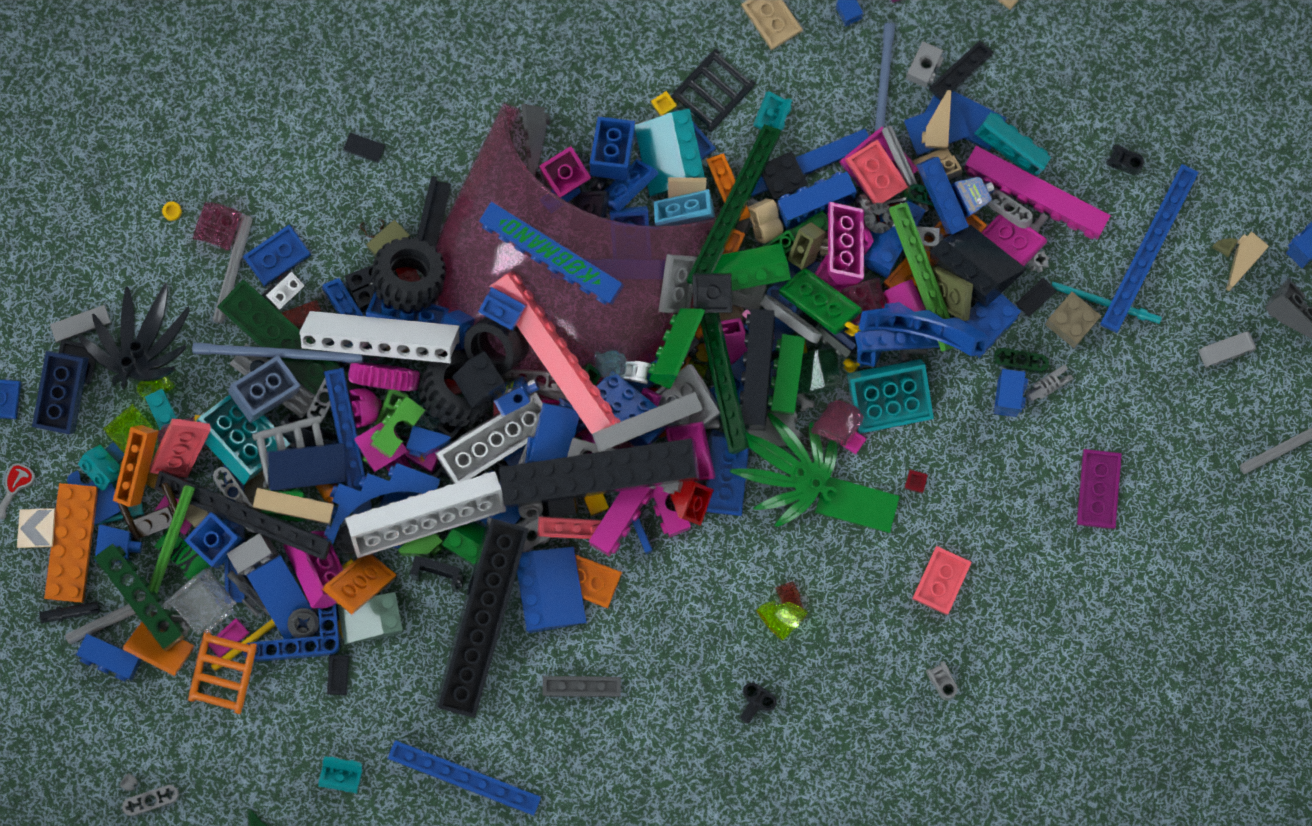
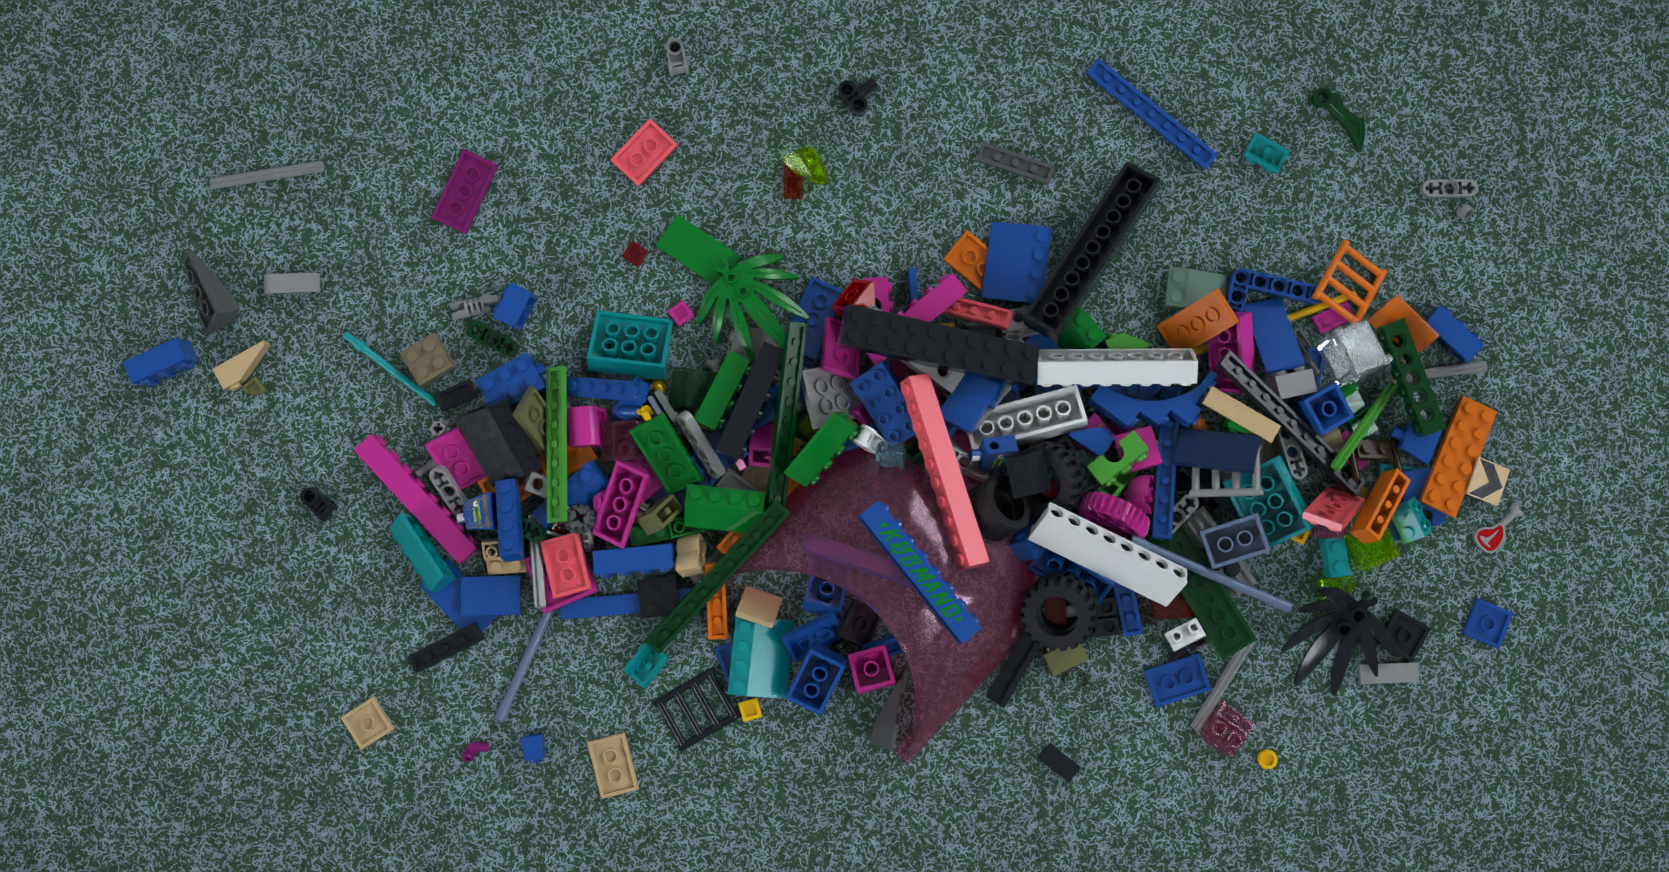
camera: 155 degrees left, 10 degrees up
dark blue brick [32,351,89,434] -> none
black pin [39,601,100,624] -> none
dark grey gear [287,608,319,638] -> none
black tile [327,655,349,695] -> none
black panel [410,555,465,592] -> none
blue plate [478,287,526,331] -> none
light grey tile [592,392,703,452] -> none
medium azure slope [654,189,715,230] -> none
light grey tile [659,254,697,313] -> none
black tile [693,273,732,313] -> none
clear pink slope [811,400,864,446] -> none
blue arch [858,302,989,356] -> none
light grey brick [906,41,944,88] -> none
tan slope [922,90,951,149] -> none
blue plate [1100,164,1199,333] -> none

